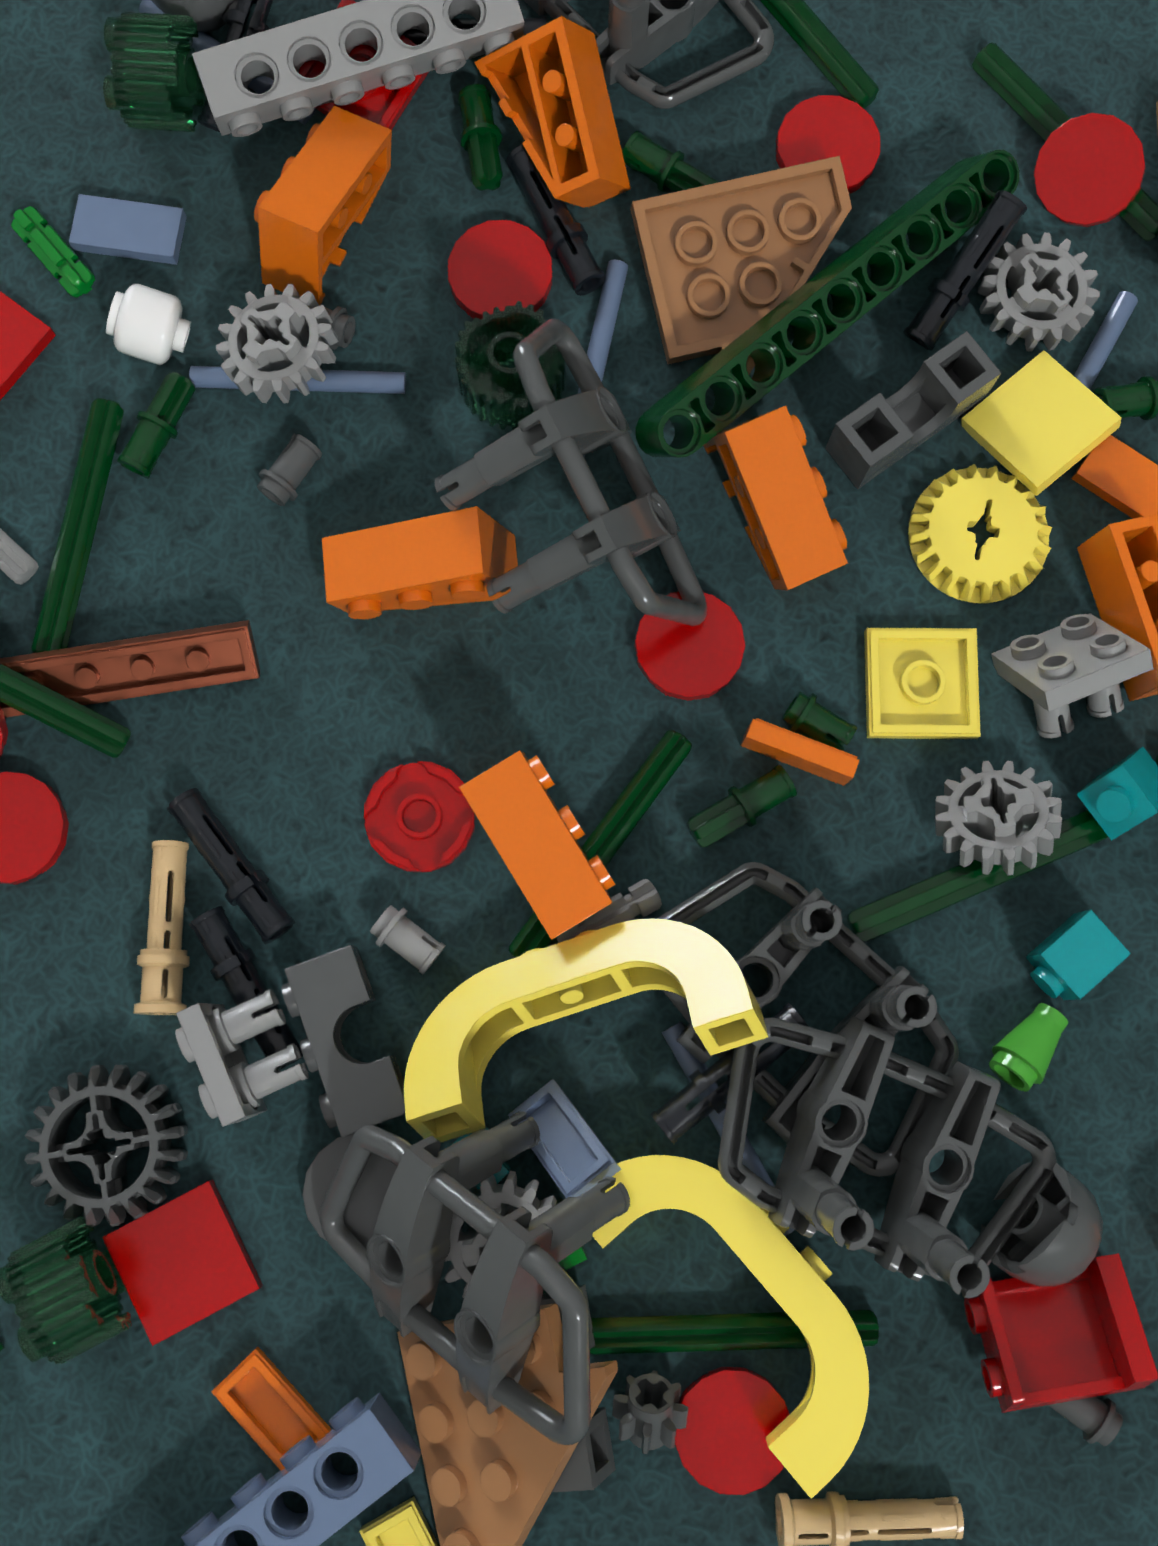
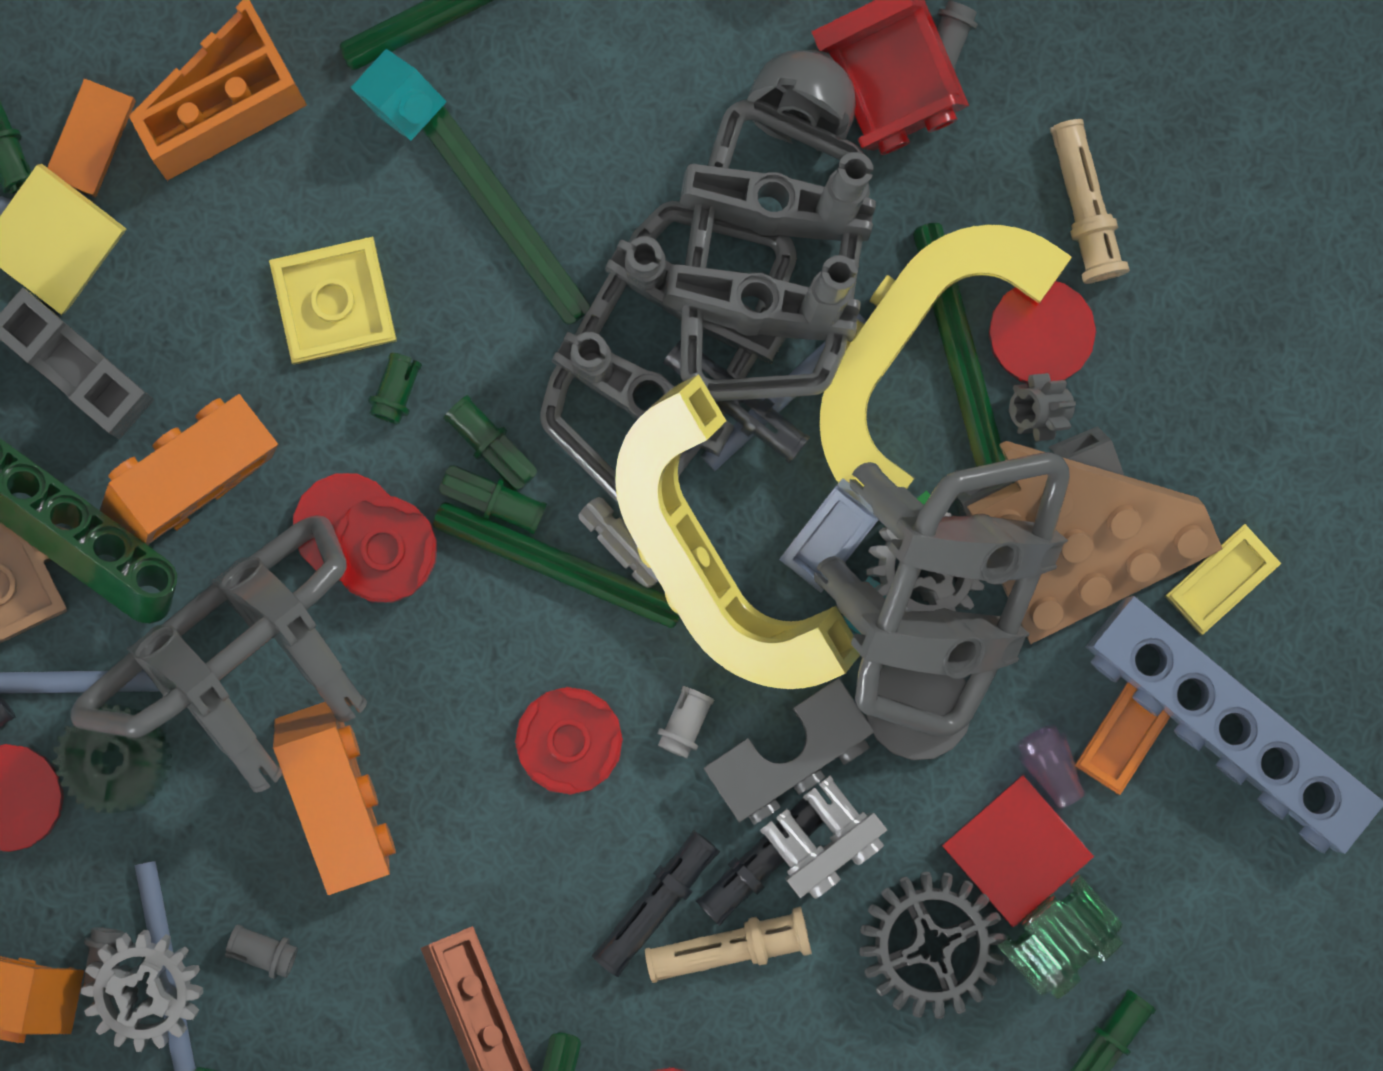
camera: 100 degrees left, 5 degrees up
orange wedge [459,750,616,940] -> none
orange tile [741,718,860,786] -> none
light yellow gear [908,464,1052,604] -> none
light grey gear [935,760,1062,876] -> none
bright green cone [989,1003,1068,1092] -> none
light grey plate [991,613,1154,739] -> none
teal brick [1026,910,1131,1000] -> none
none -> red tile [334,496,437,603]
none -> dark green axle [439,465,547,535]
none -> clear purple cone [1017,724,1086,808]

